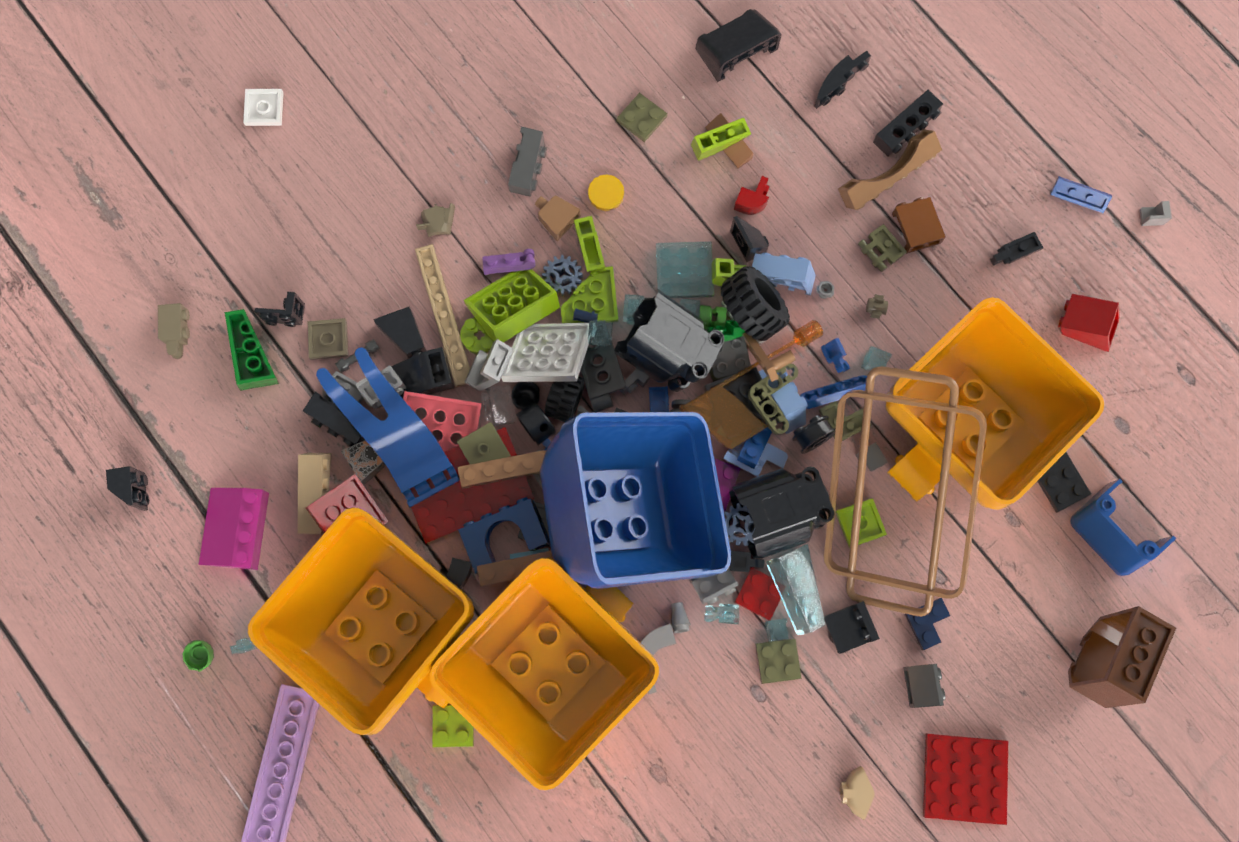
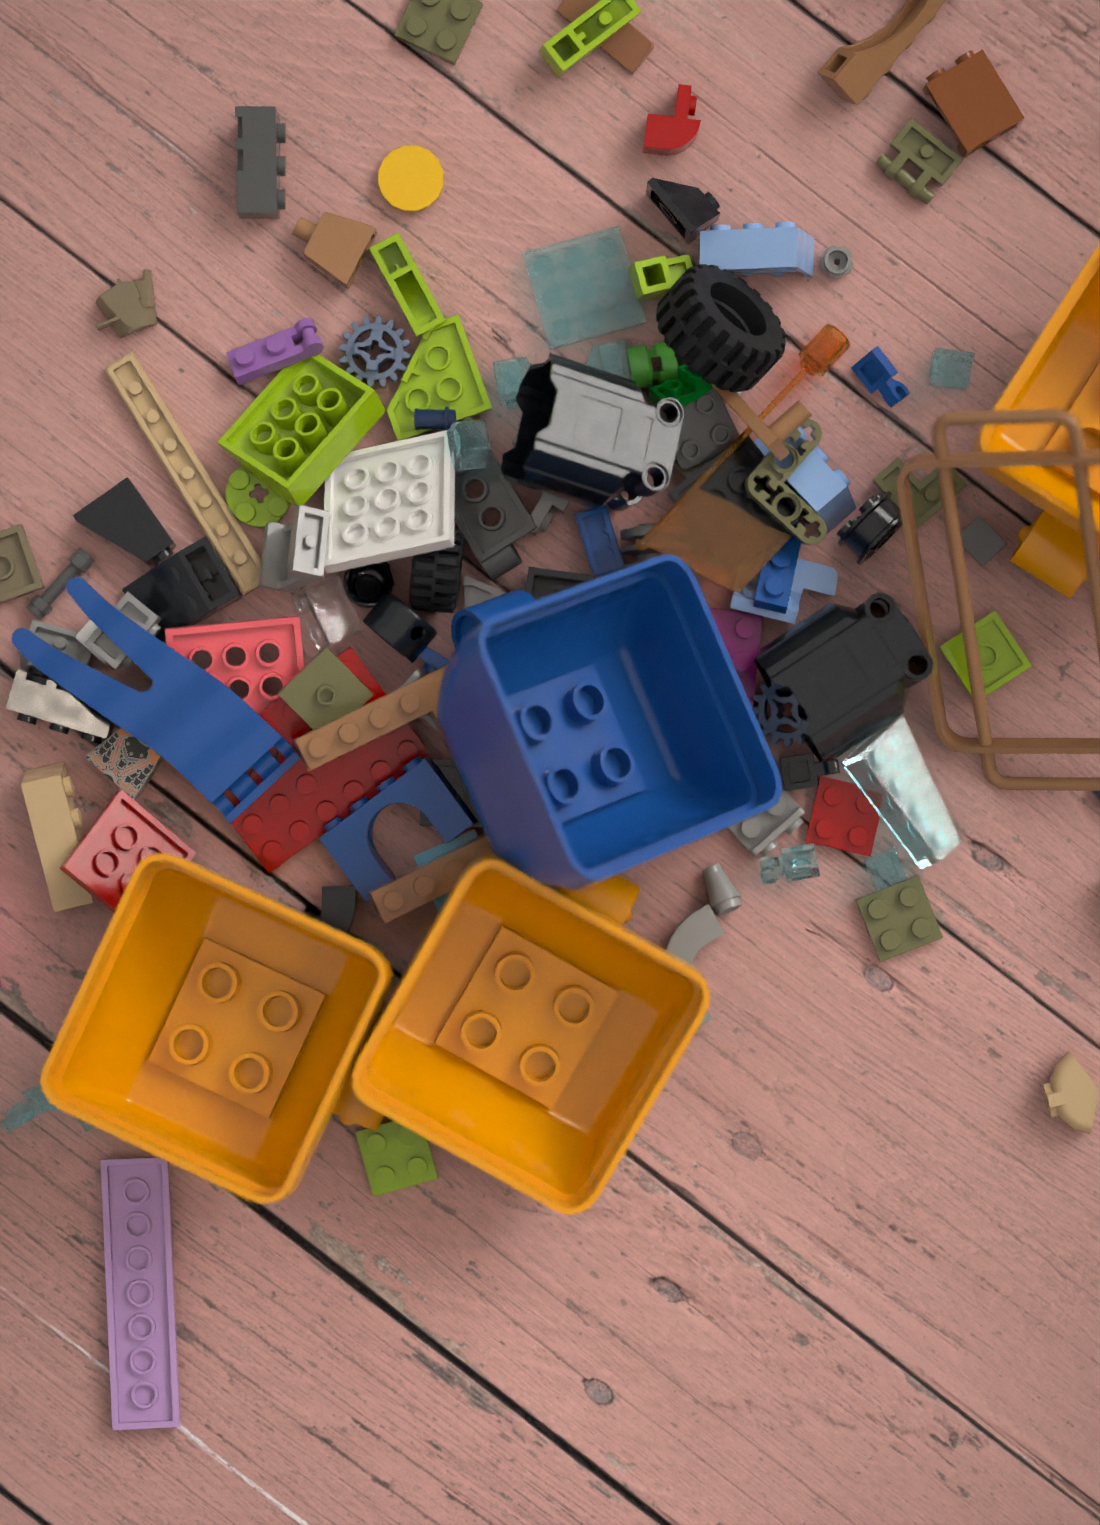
camera: 10 degrees left, 10 degrees up
blue beam [800,375,867,409] -> none
black bracket [823,601,880,654] -> none
dark tan gear [866,294,888,319] -> none

